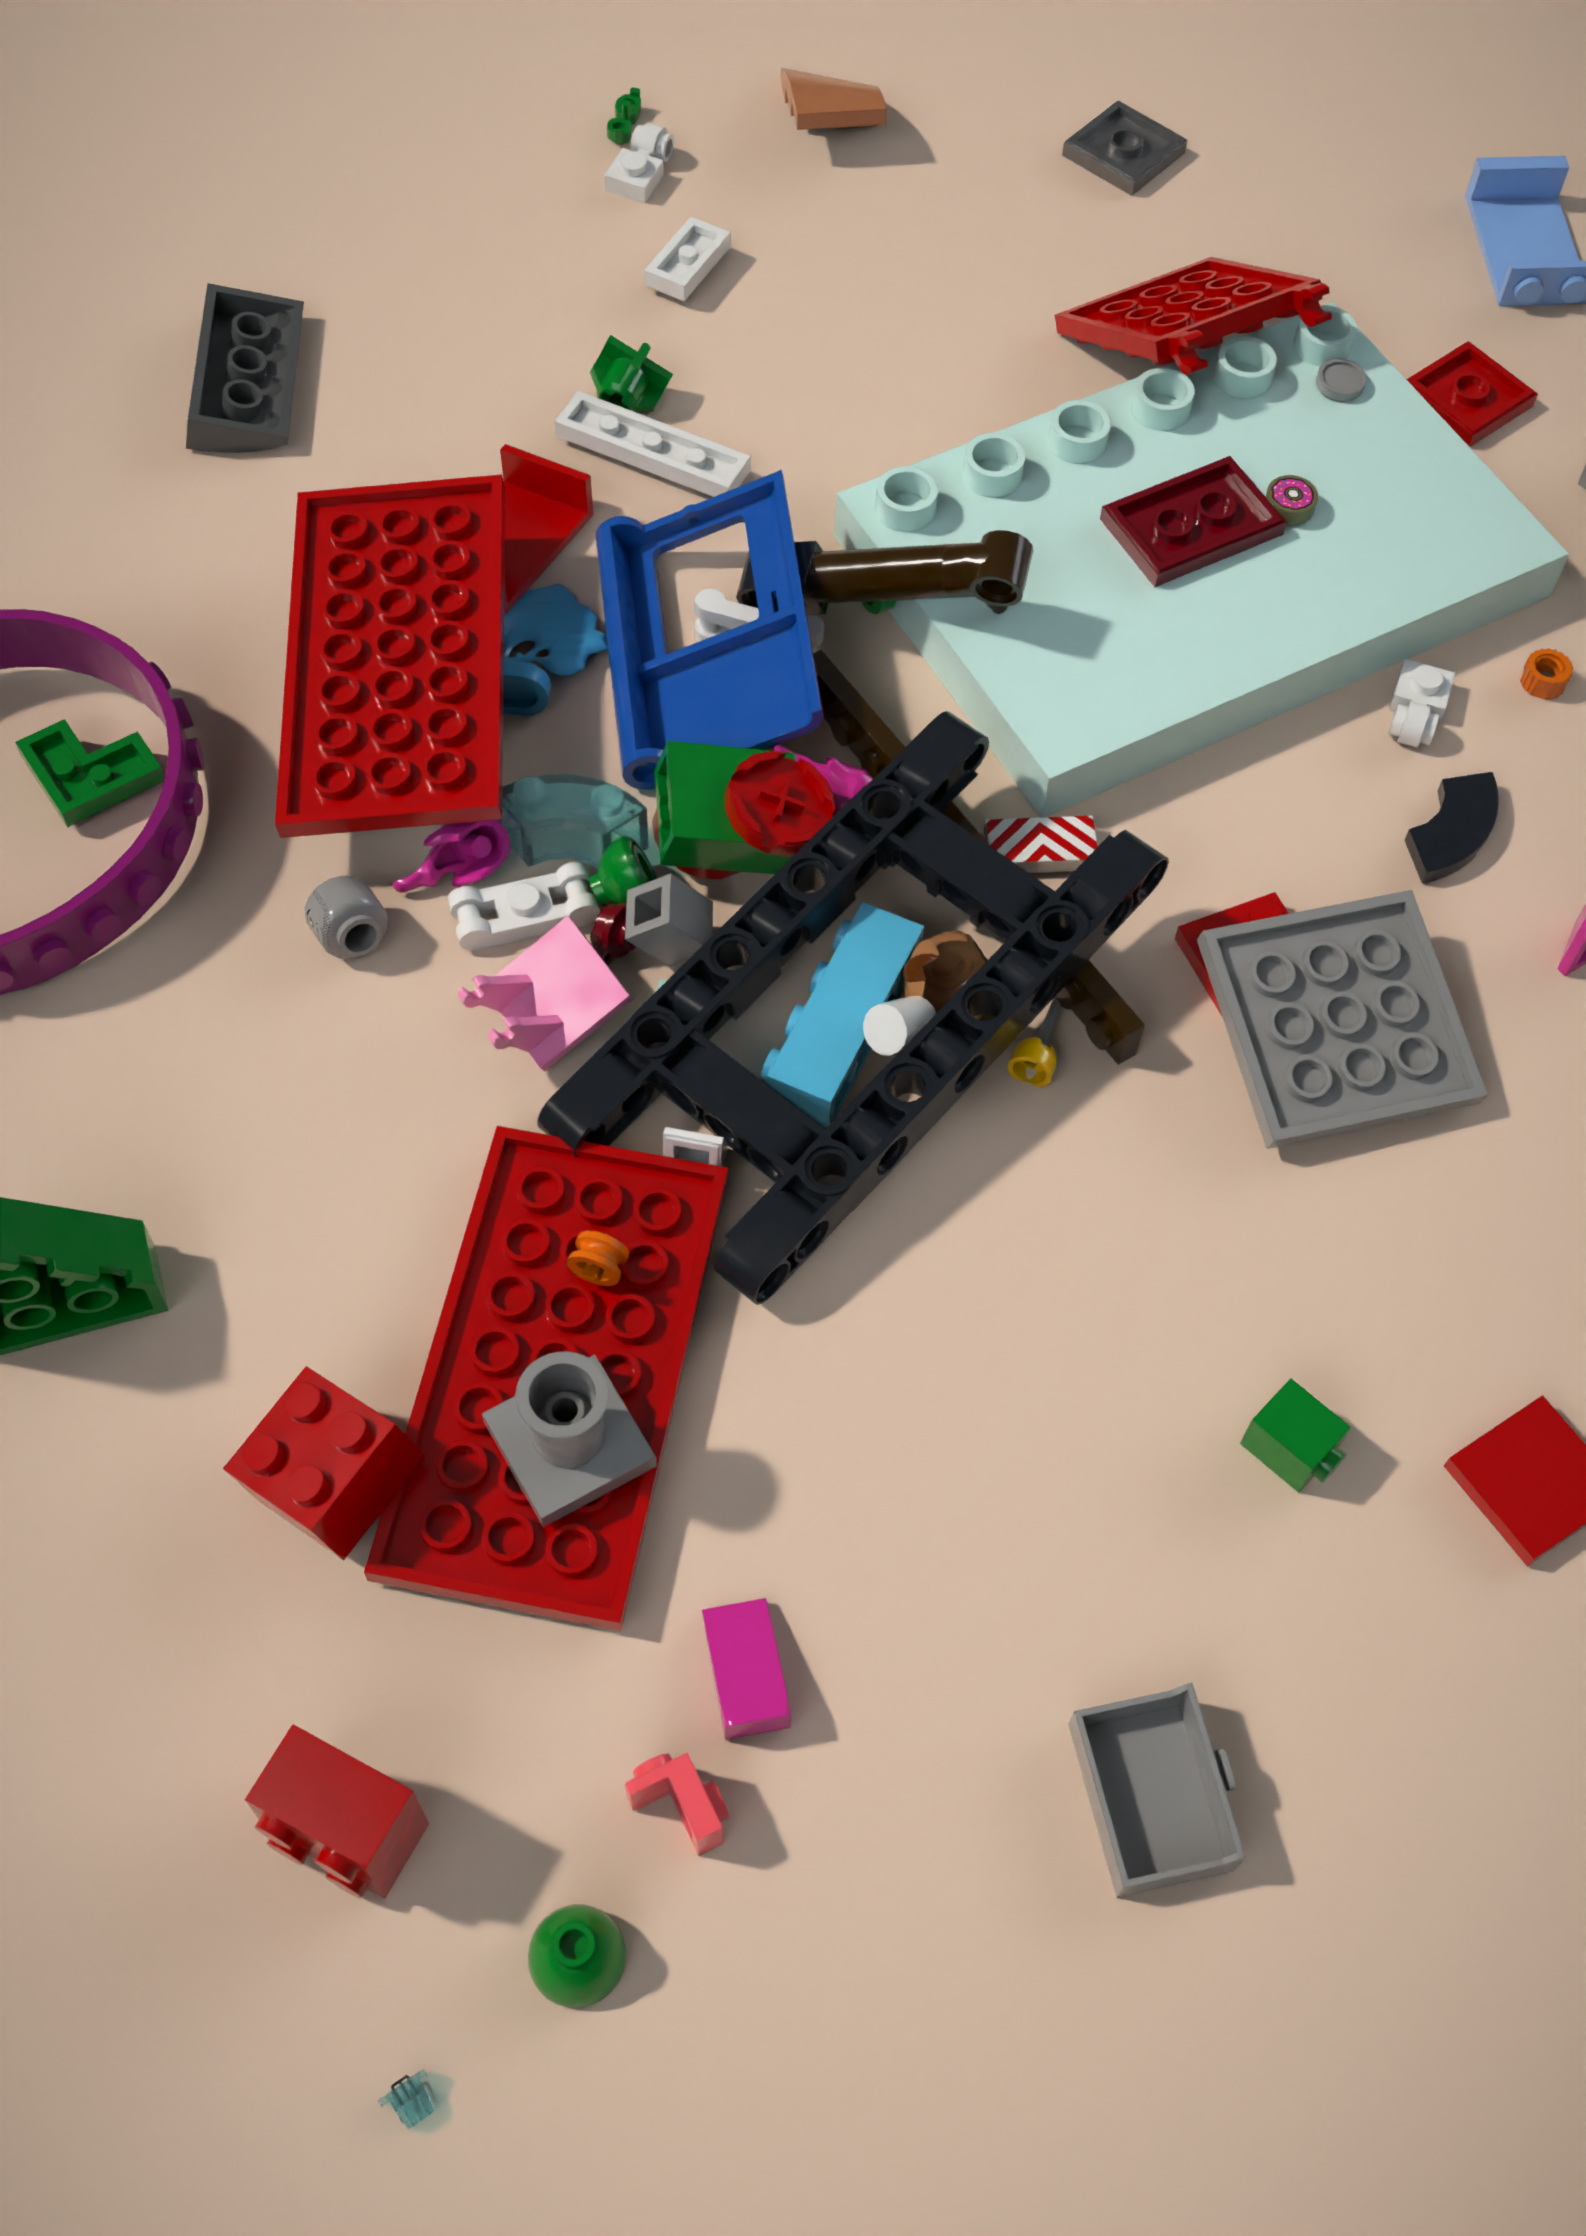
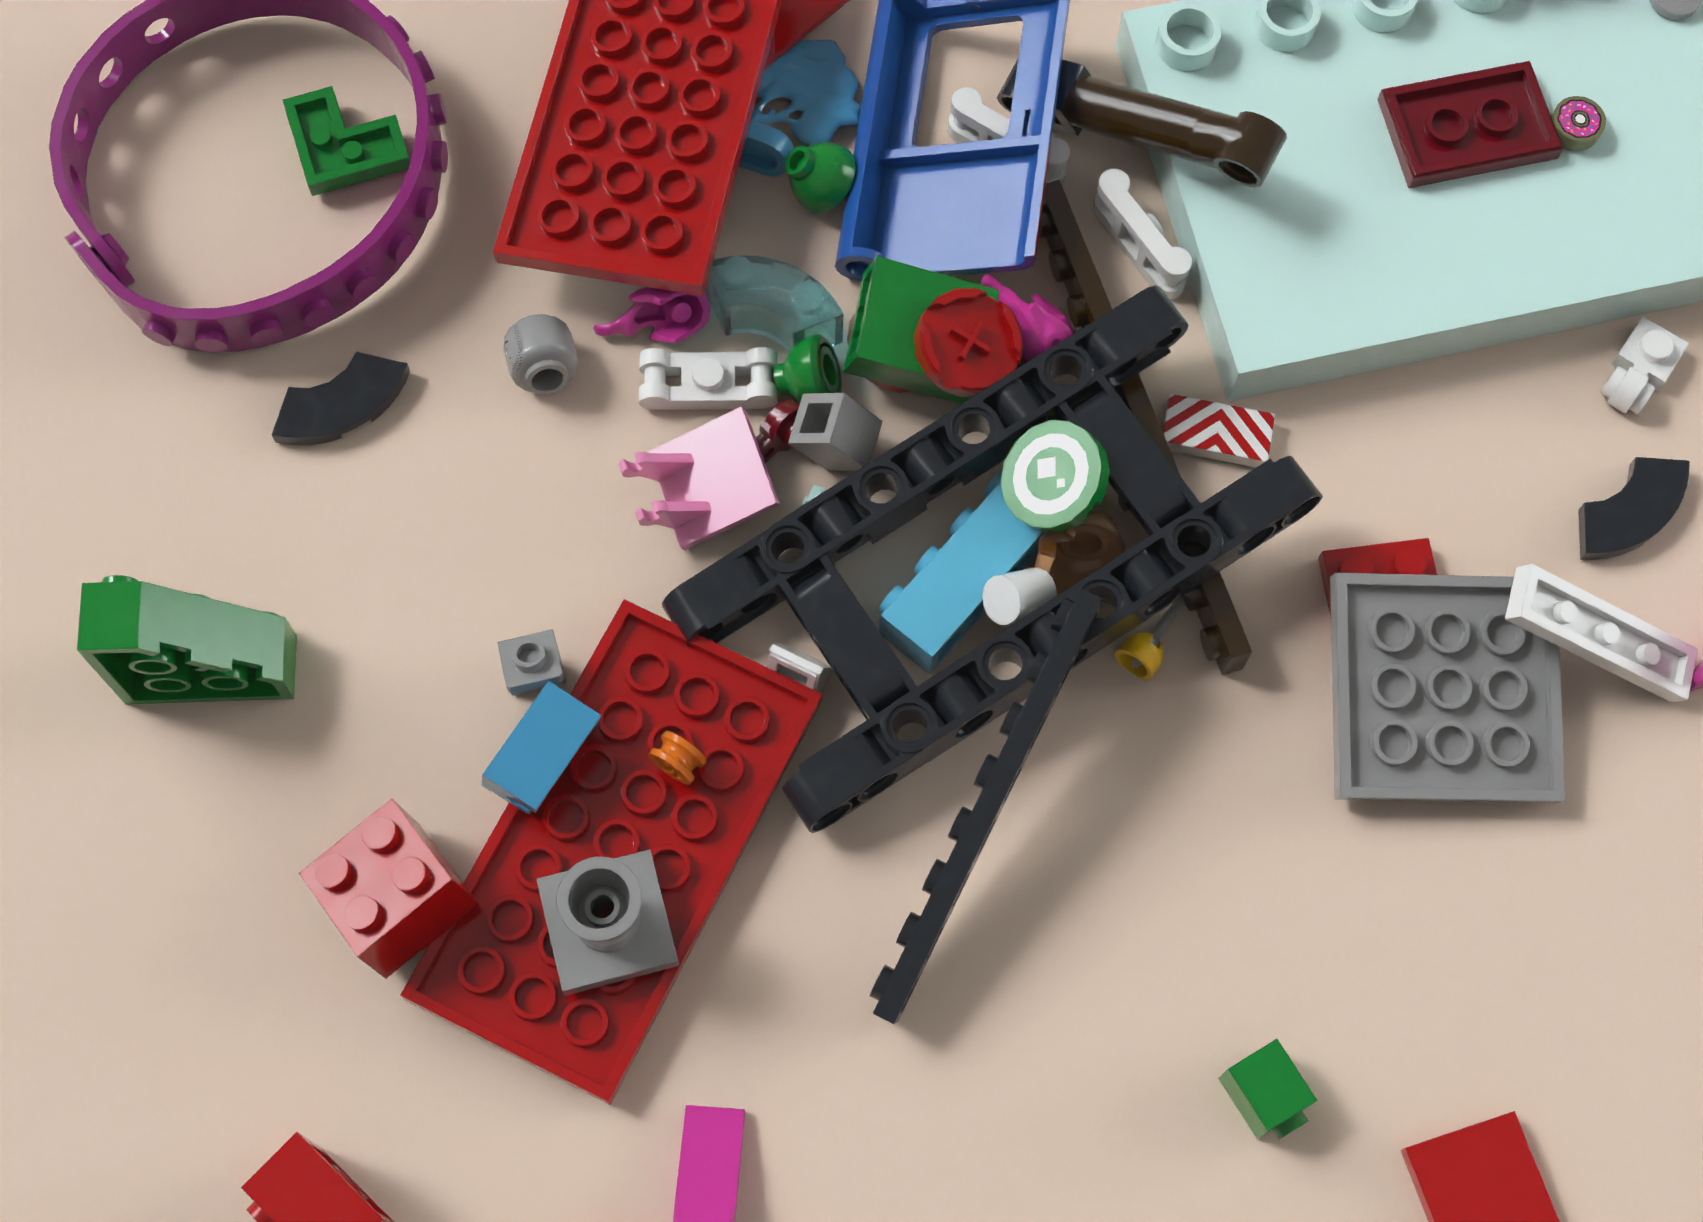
camera: 15 degrees right, 10 degrees up
none -> black tile [272,352,410,445]
none -> dark azure hinge [481,680,601,814]
none -> light grey bracket [497,629,567,696]
none -> green brick [785,142,856,214]
none -> black plate [870,588,1102,1024]
none -> tile [1001,420,1110,533]
none -> white plate [1093,169,1192,299]
none -> white plate [1505,564,1698,702]

